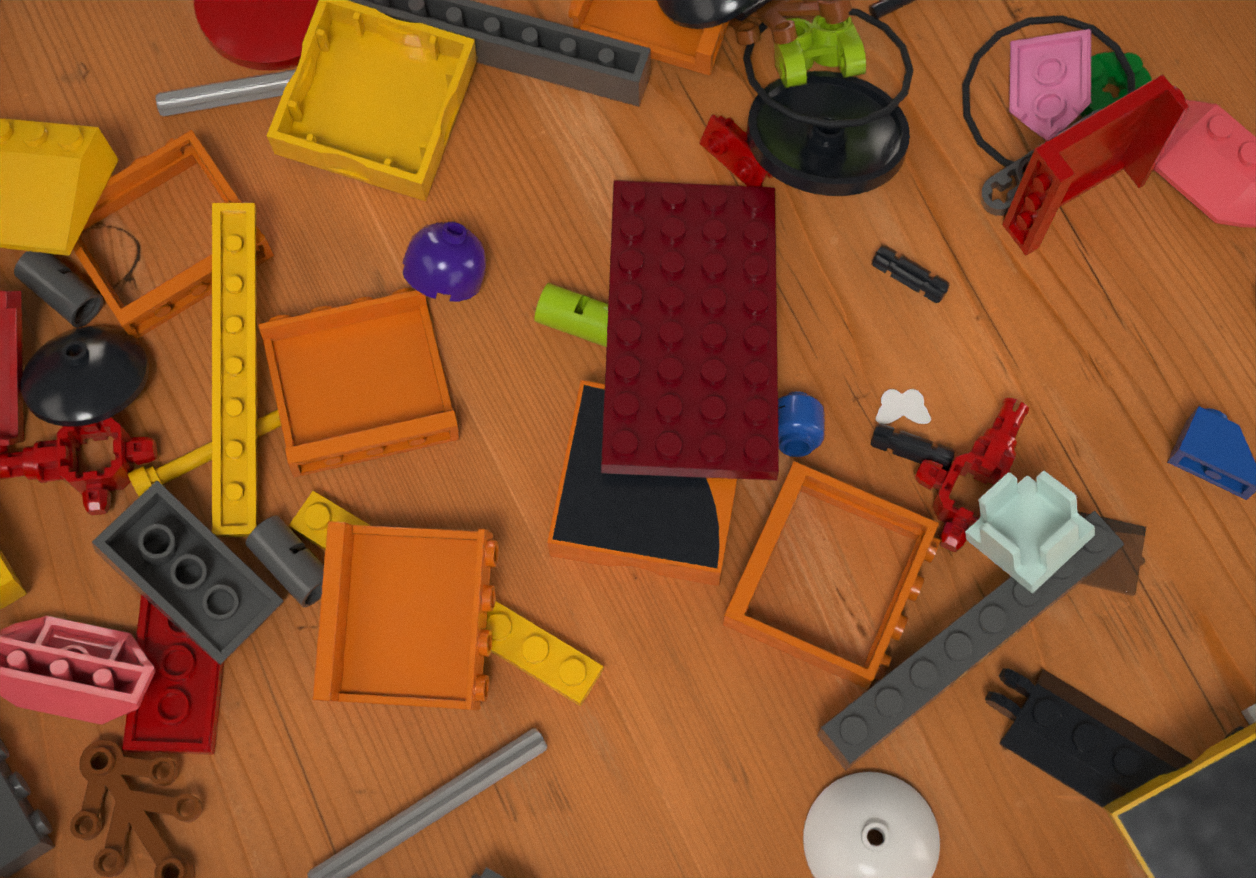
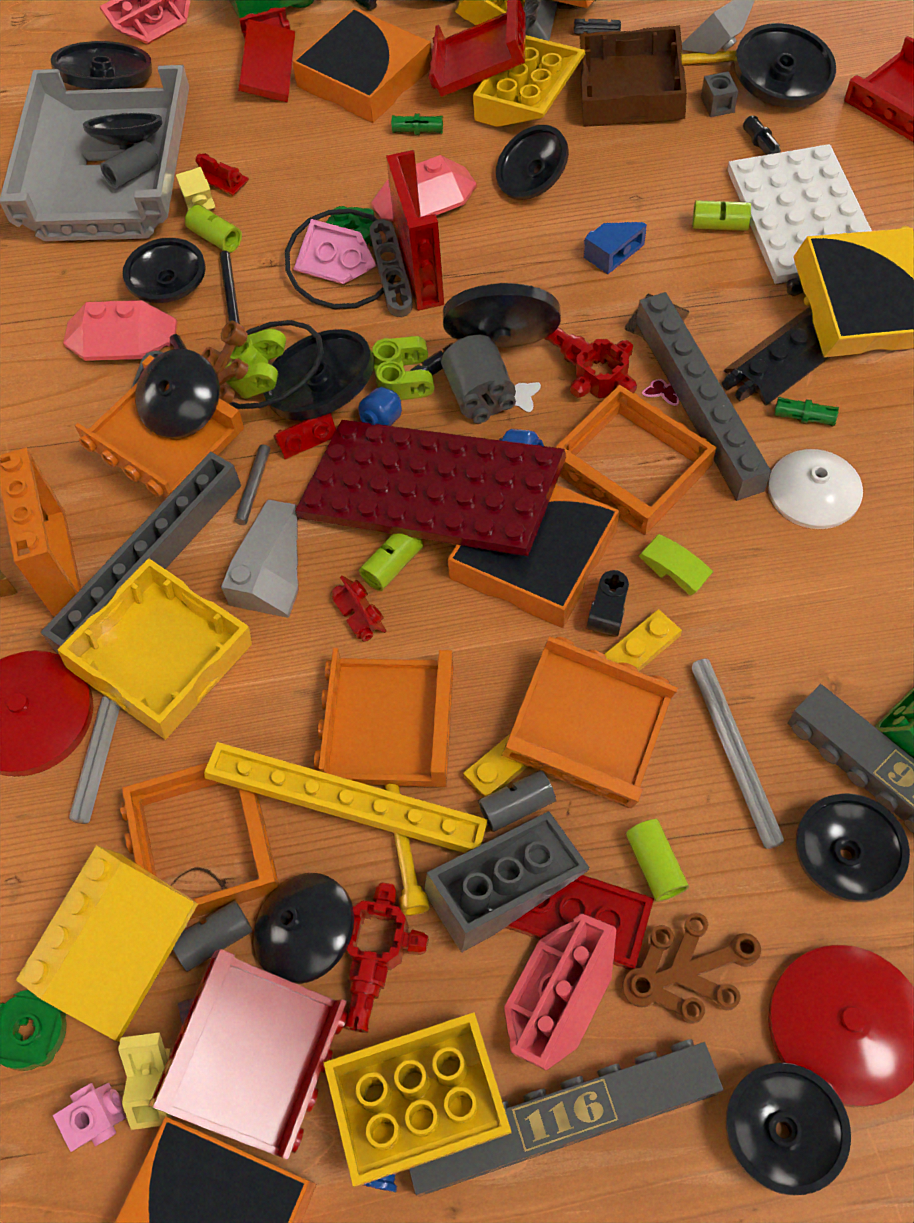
camera: 70 degrees left, 10 degrees down
dark purple cylinder [402,222,487,302] -> none
black axle [871,424,955,471] -> none
light aqua panel [965,471,1095,594] -> none
none -> light grey wedge [221,499,299,618]
none -> flat silver bar [235,444,271,525]
none -> red hinge [332,576,387,642]
none -> blue head [358,387,402,426]
none -> lime piece [372,336,435,400]
none -> dark grey cylinder [441,335,516,424]
none -> black dish [443,283,561,348]
none -> black piece [586,570,629,636]
none -> lime pin [626,819,689,902]
none -> lime slope [639,534,713,596]
none -> dark red sticker [642,379,679,406]
none -> green pin [774,397,839,426]

